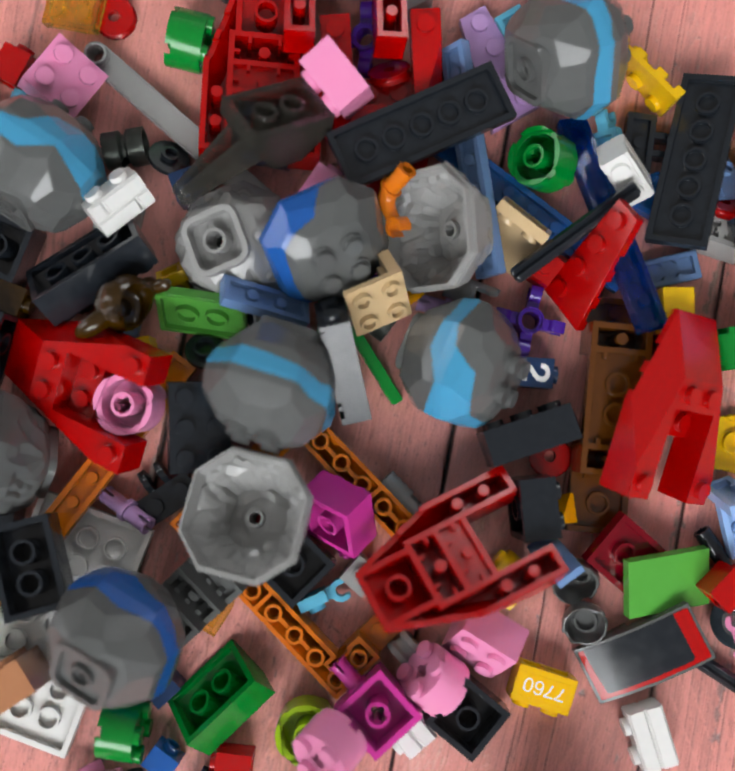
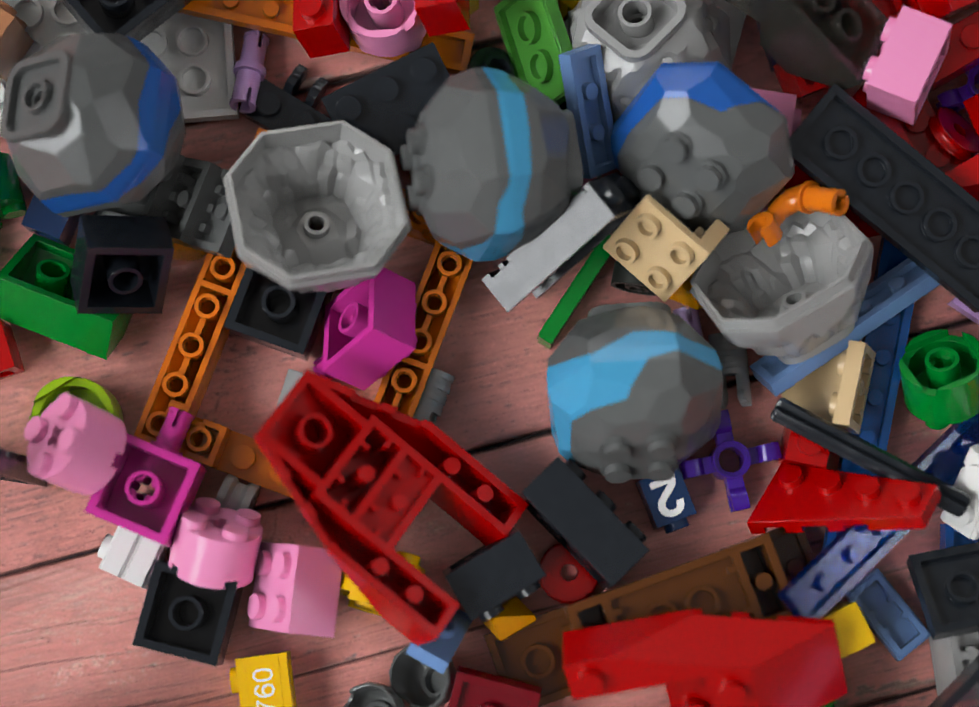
camera: 65 degrees right, 5 degrees down
medium azure plate [297,578,351,614] -> none
none -> black brick [70,215,174,314]

